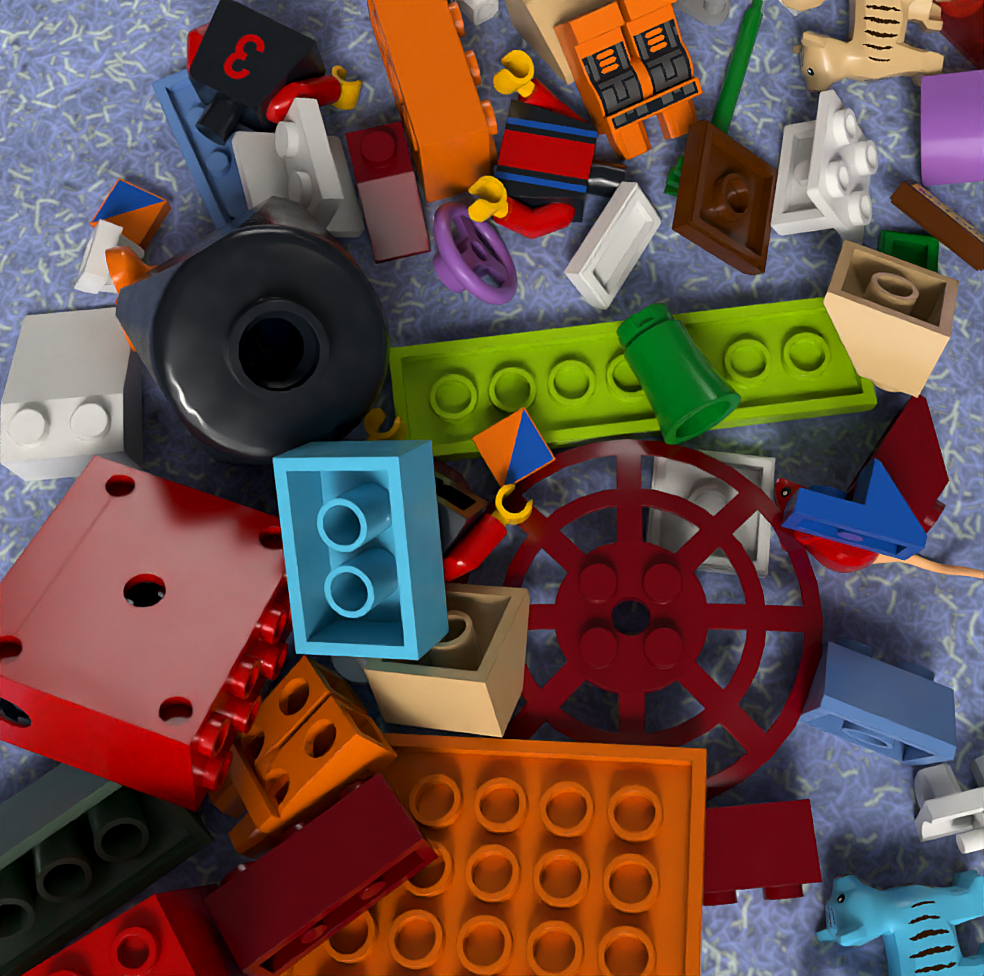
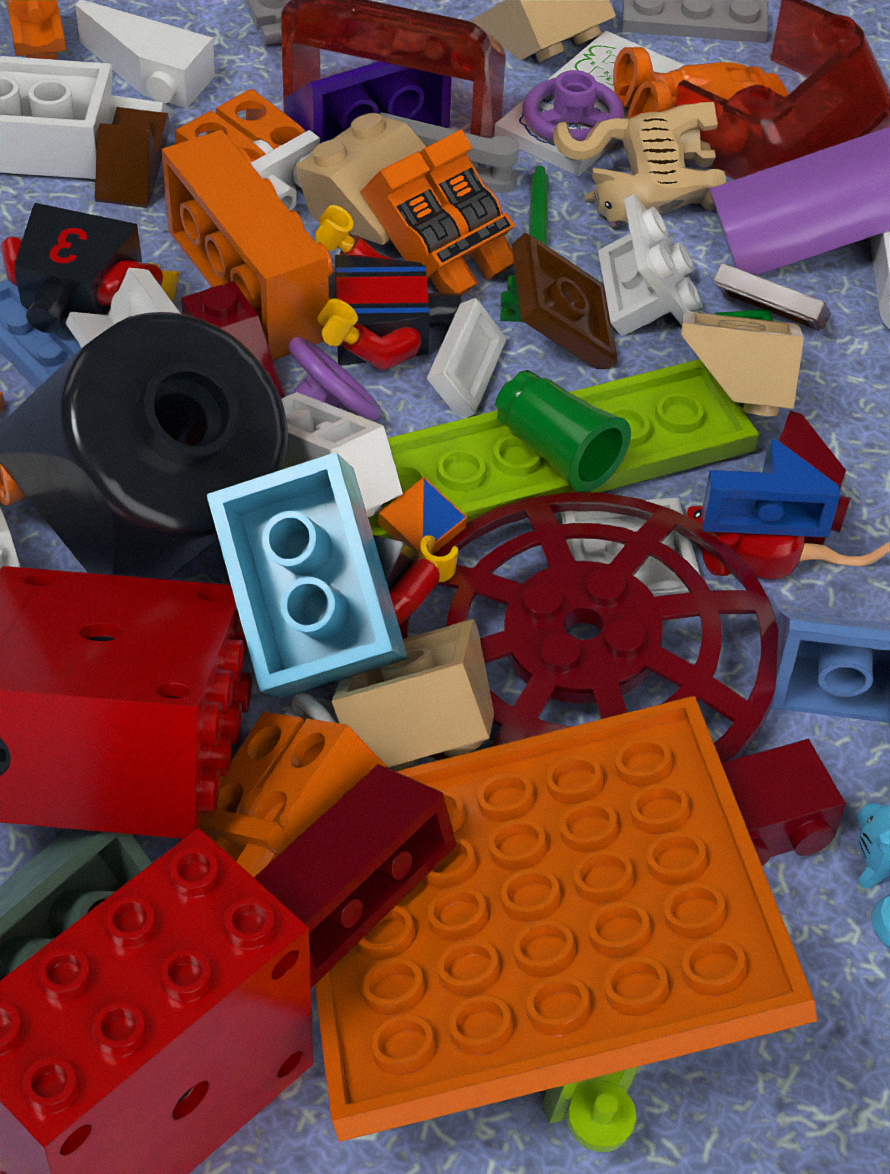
camera: 20 degrees left, 25 degrees down
none -> white slope [281,392,403,517]

